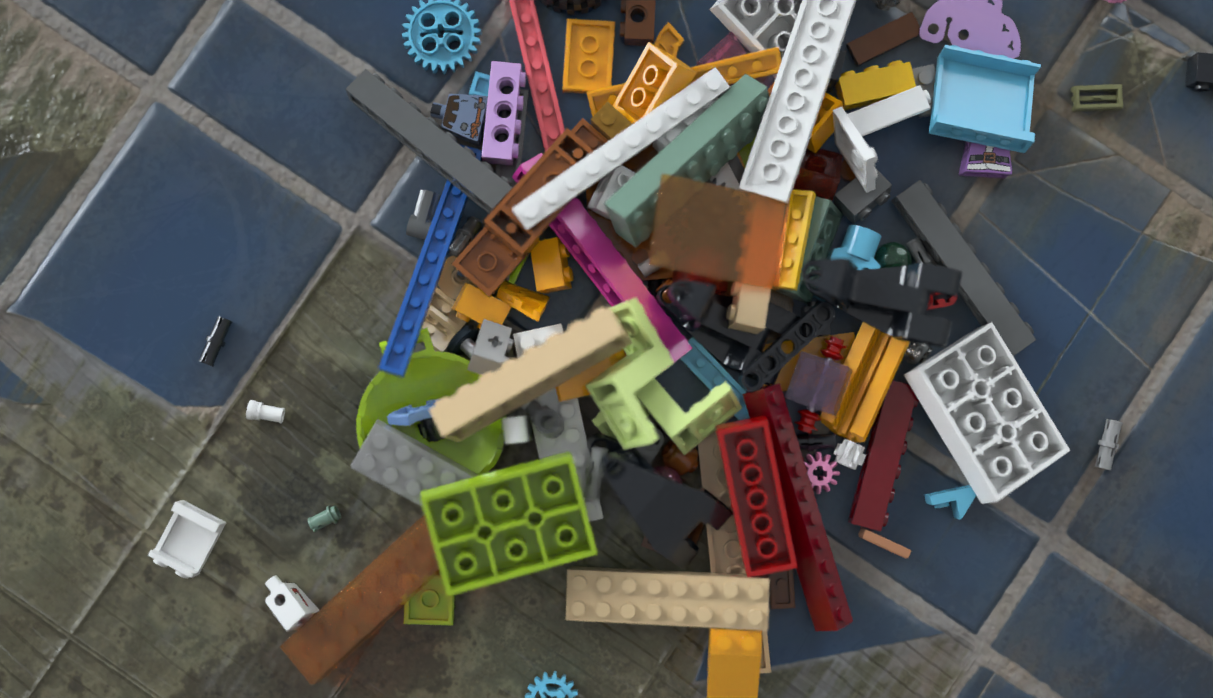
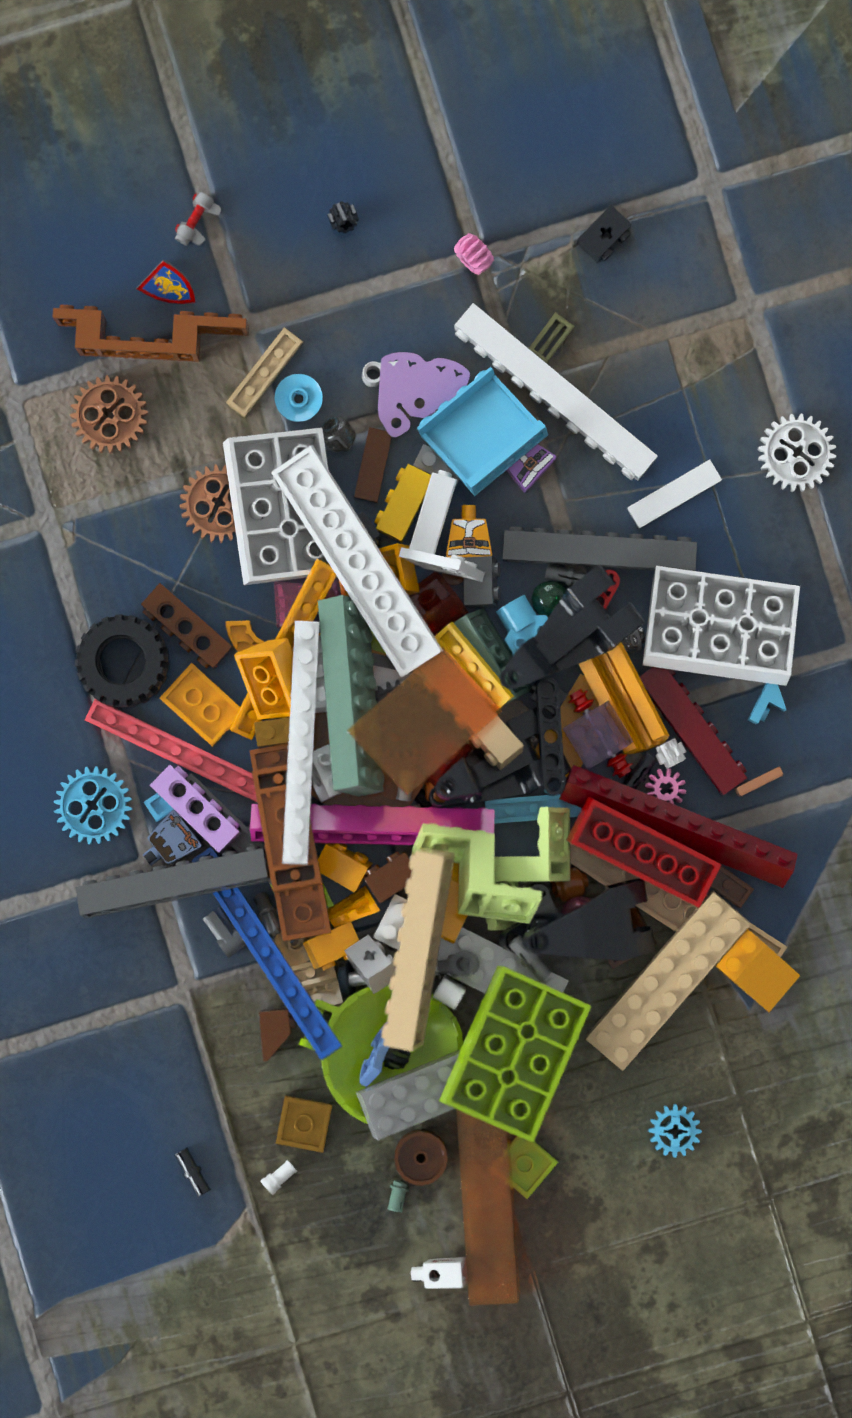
camera: 50 degrees left, 0 degrees up
white panel [148,500,227,579] -> none
light grey pin [1095,419,1123,470] -> none
none -> reddish brown slope [259,1008,296,1061]
none -> pearl gold tile [276,1095,333,1153]
none -> reddish brown brick [364,851,412,903]
none -> reddish brown wheel [394,1129,448,1186]
none -> torso [446,505,492,558]
none -> white brick [454,303,658,481]
none -> white tile [627,460,722,529]
none -> white gear [758,414,836,492]

